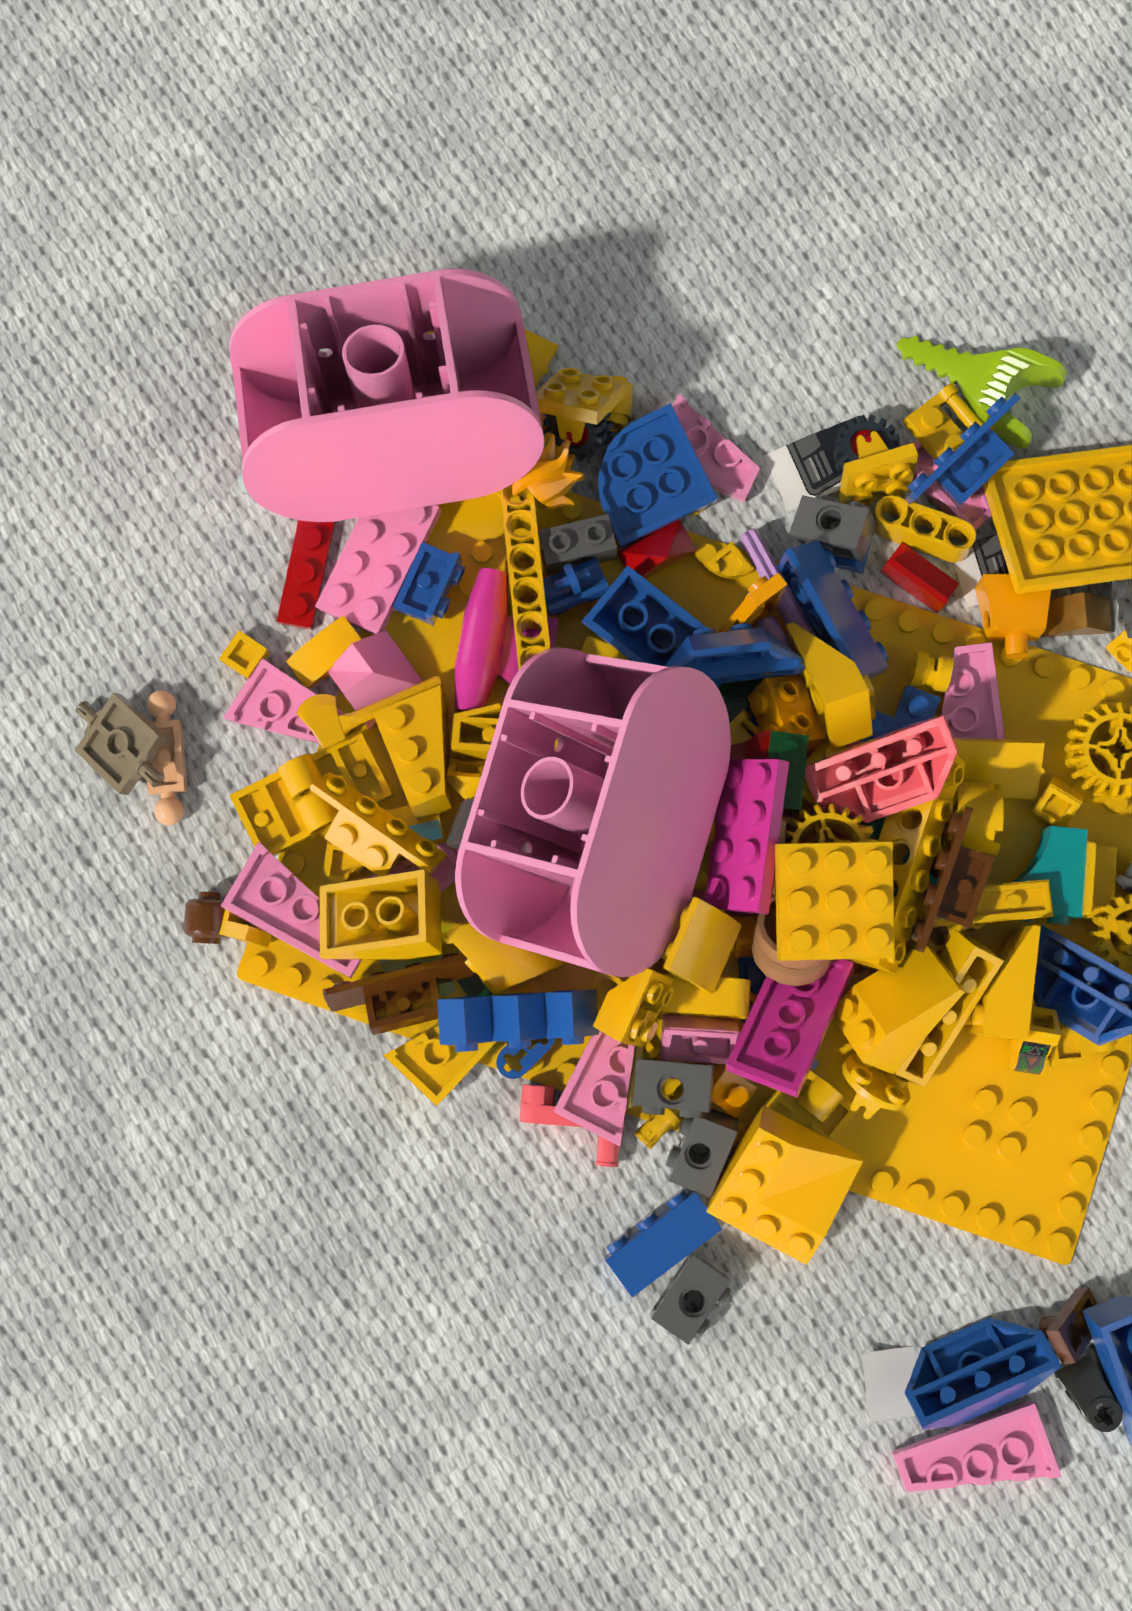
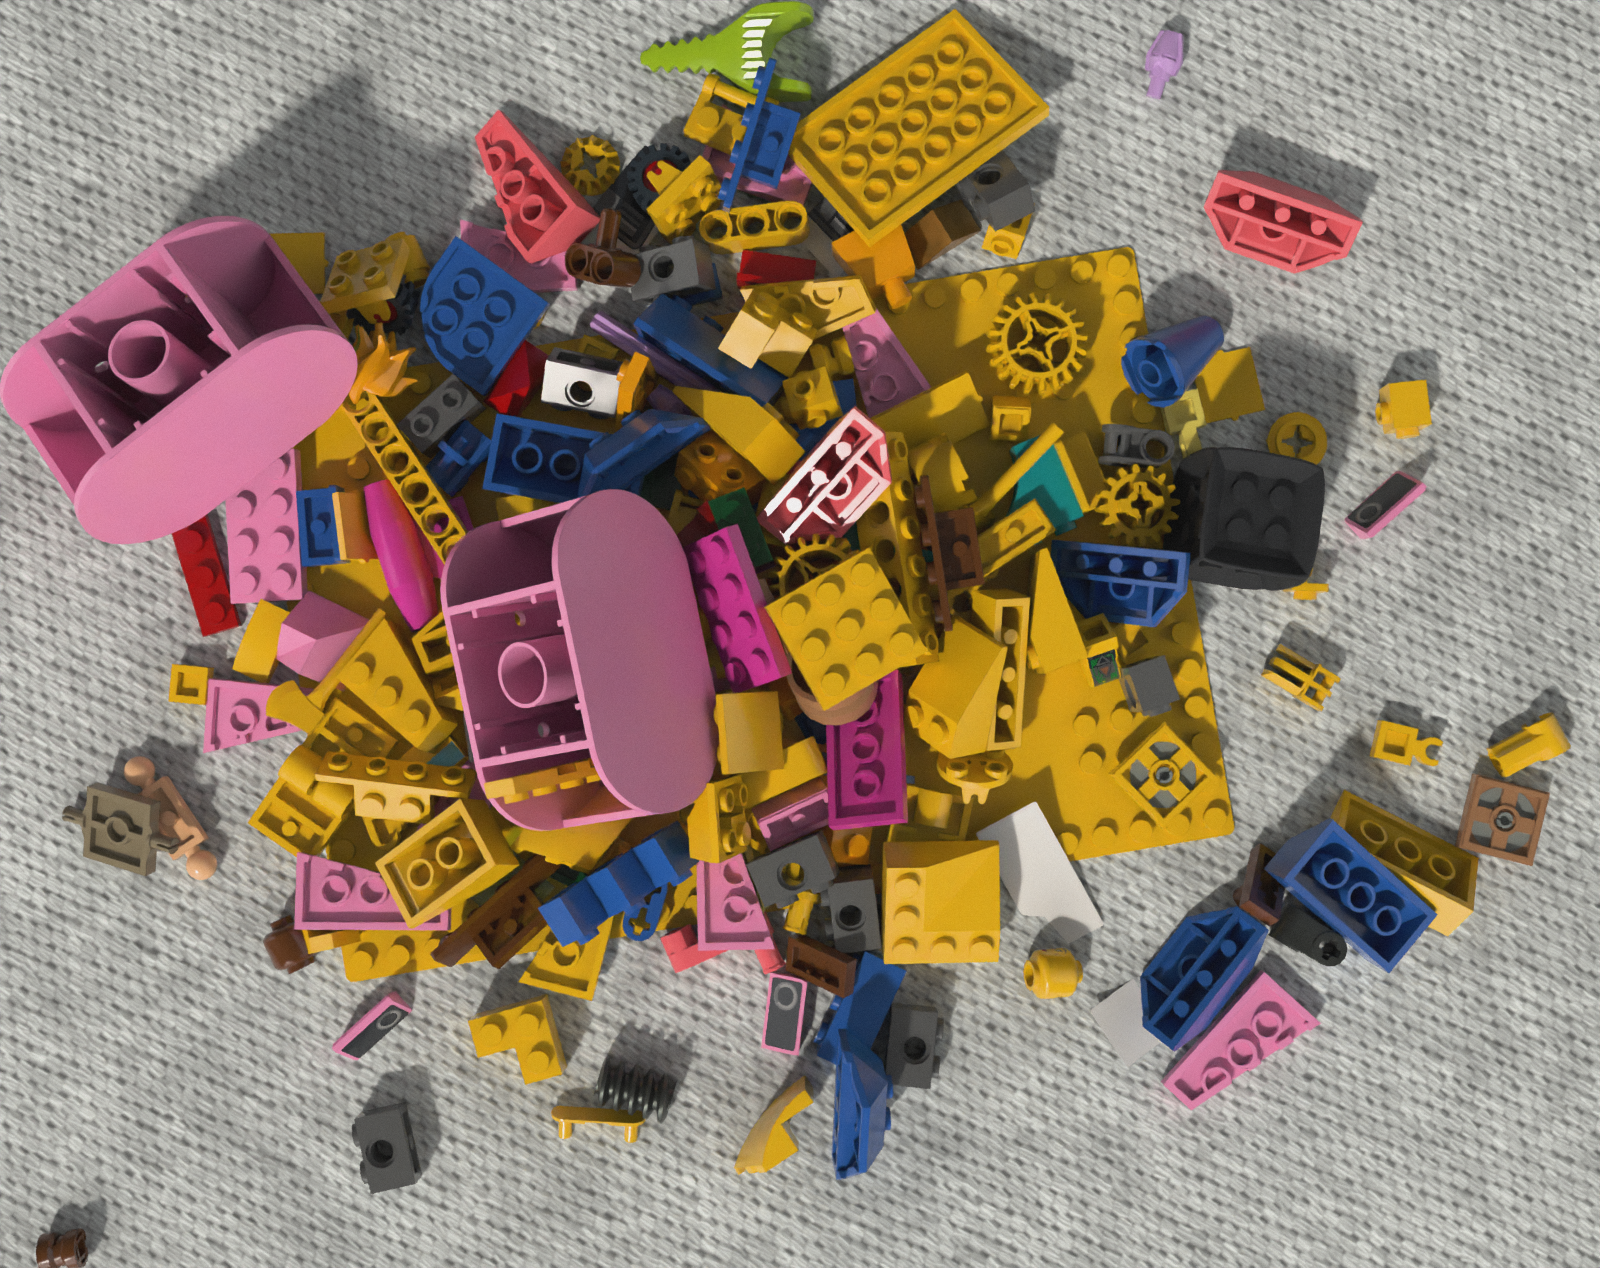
camera: 25 degrees left, 5 degrees up
none -> piece [332,489,379,564]
none -> slope [332,991,412,1060]
none -> dark grey brick [352,1102,422,1194]
none -> yellow brick [468,994,567,1085]
none -> coral wedge [475,109,600,264]
none -> yellow wing [484,757,601,804]
none -> brick [541,347,623,419]
none -> yellow piece [551,1106,646,1143]
none -> yellow gear [560,135,620,196]
none -> reddish brown beam [565,208,641,287]
none -> pearl dark grey piece [594,1056,677,1124]
none -> yellow brick [718,290,818,378]
none -> yellow slope [734,1075,814,1175]
none -> yellow wing [740,275,876,339]
none -> black slope [761,972,808,1056]
none -> yellow brick [780,366,843,430]
none -> reddish brown tile [786,933,857,998]
none -> blue wedge [832,1029,893,1180]
none -> yellow piece [963,423,1064,536]
none -> white sticker [976,802,1103,944]
none -> yellow head [1023,948,1083,999]
none -> yellow piece [1108,721,1218,829]
none -> dark grey brick [1119,655,1180,717]

